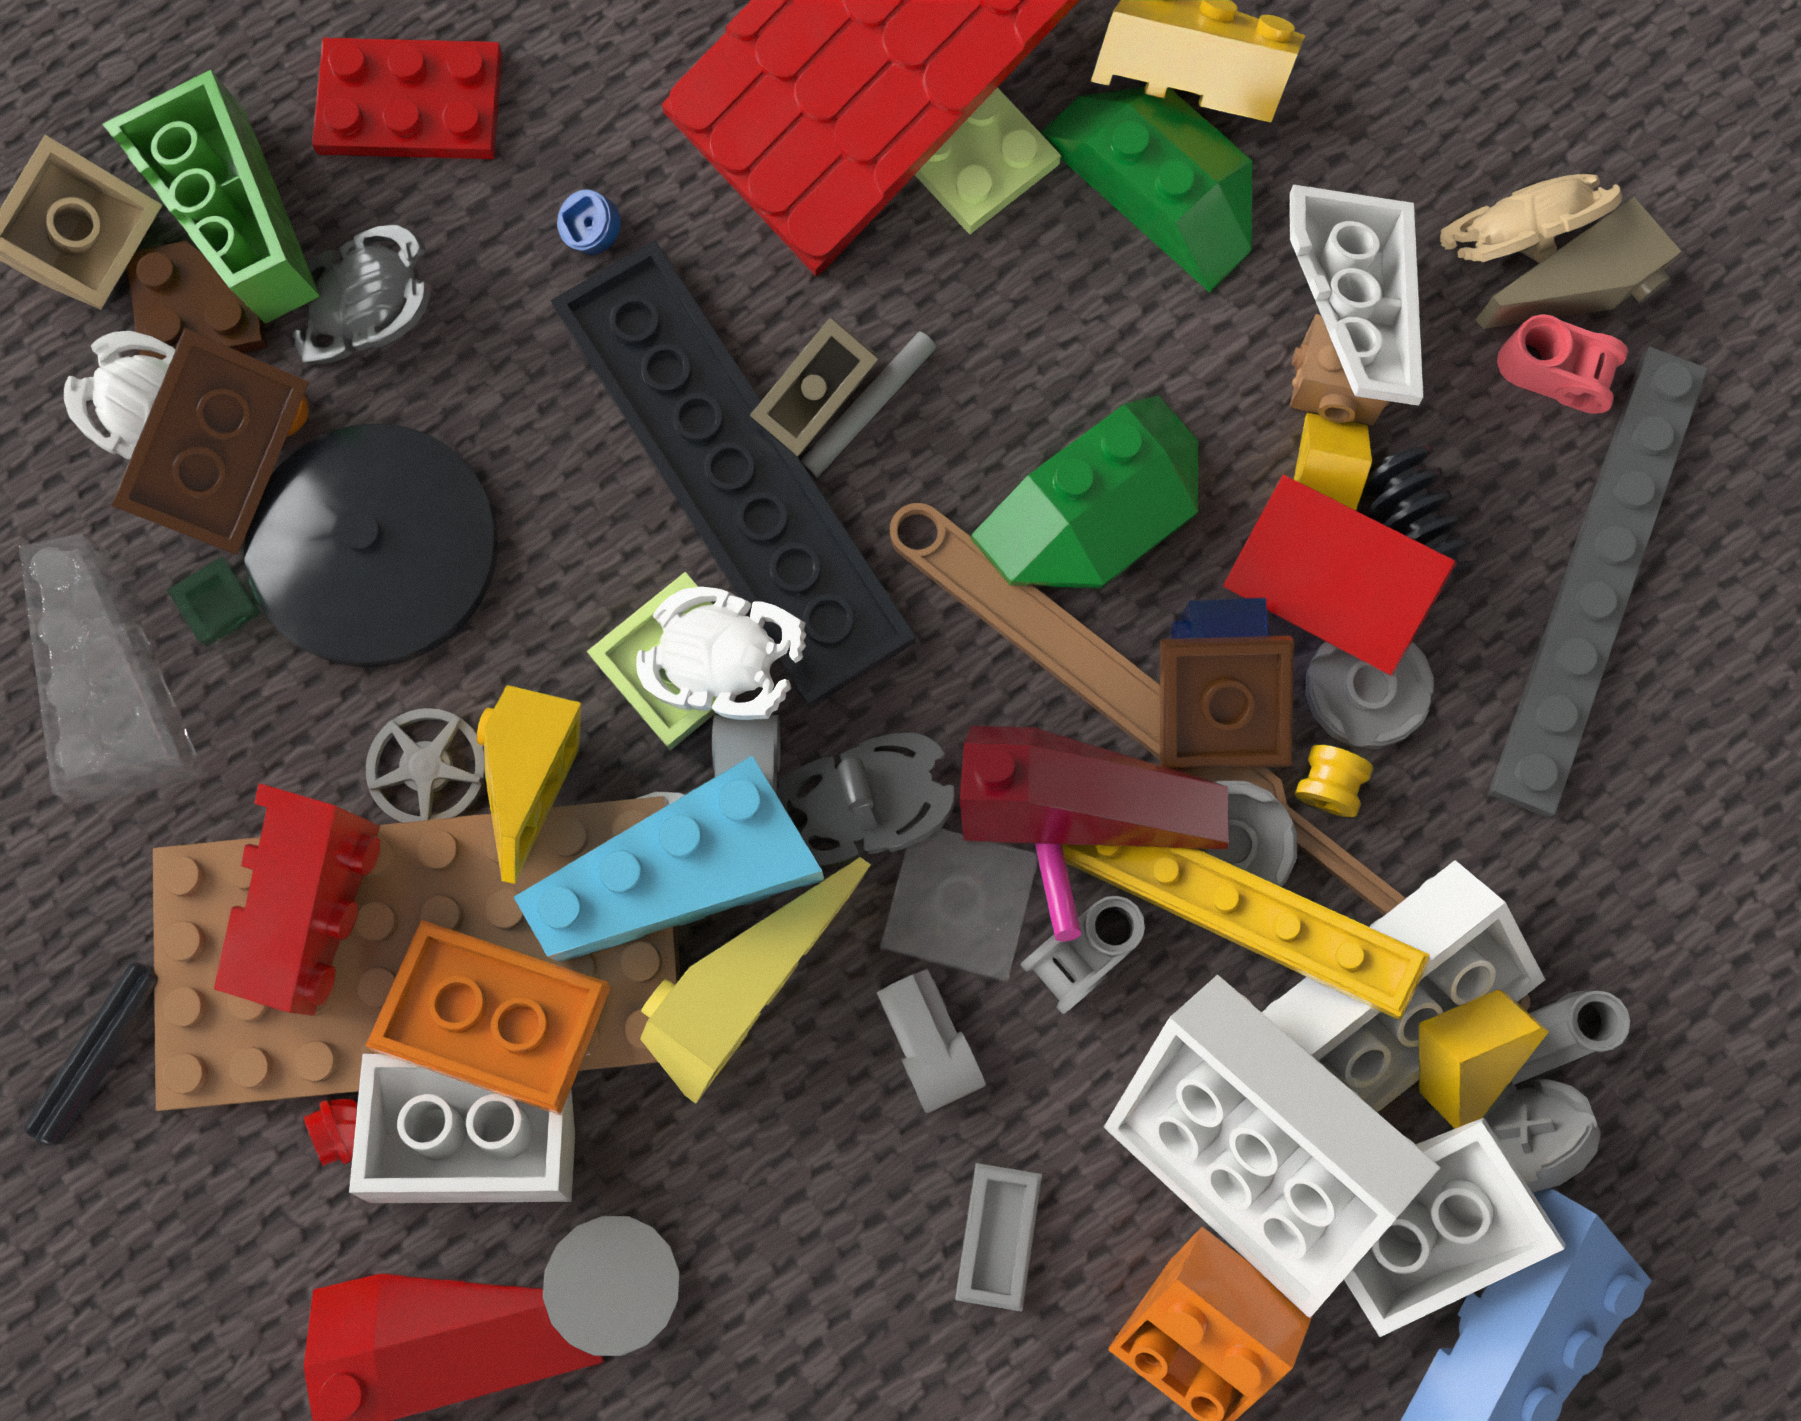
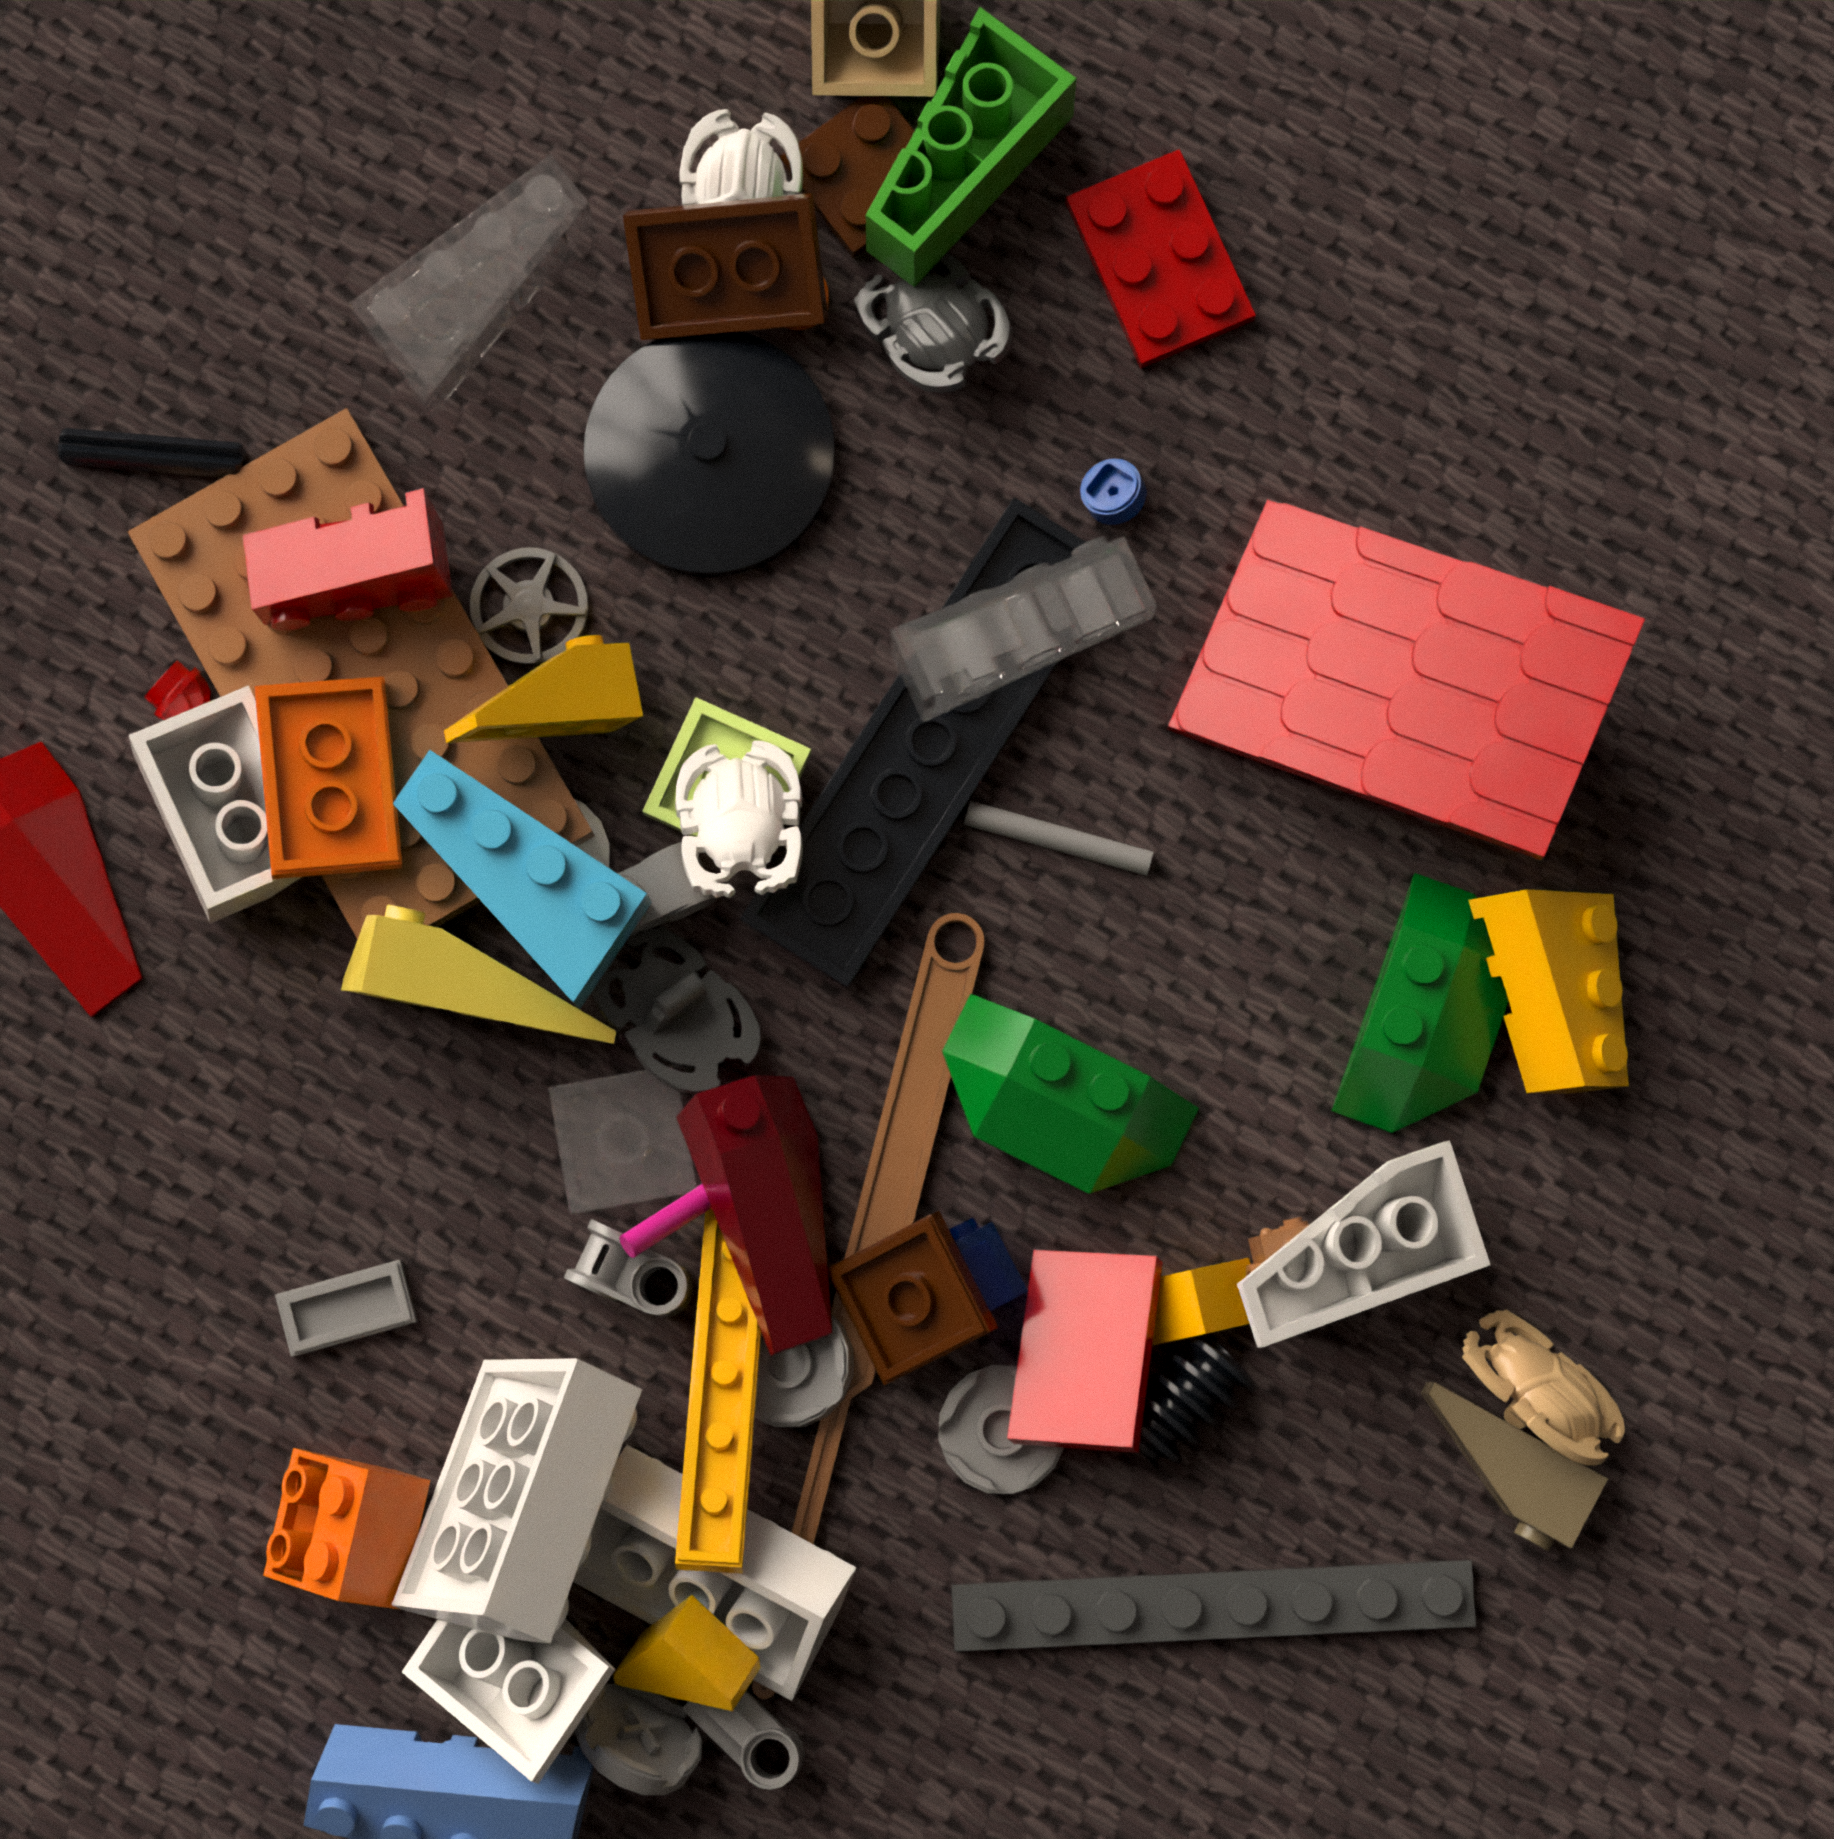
camera: 65 degrees right, 5 degrees up
clear green plate [167,556,261,647] -> none
light grey tile [543,1216,679,1356] -> none
dark tan slope [750,317,881,456] -> none
light grey piece [877,969,986,1114] -> none
yellowish green plate [915,87,1061,235] -> none
yellow wheel [1295,745,1374,817] -> none
coral piece [1497,314,1628,414] -> none
none -> clear wedge [890,536,1157,723]

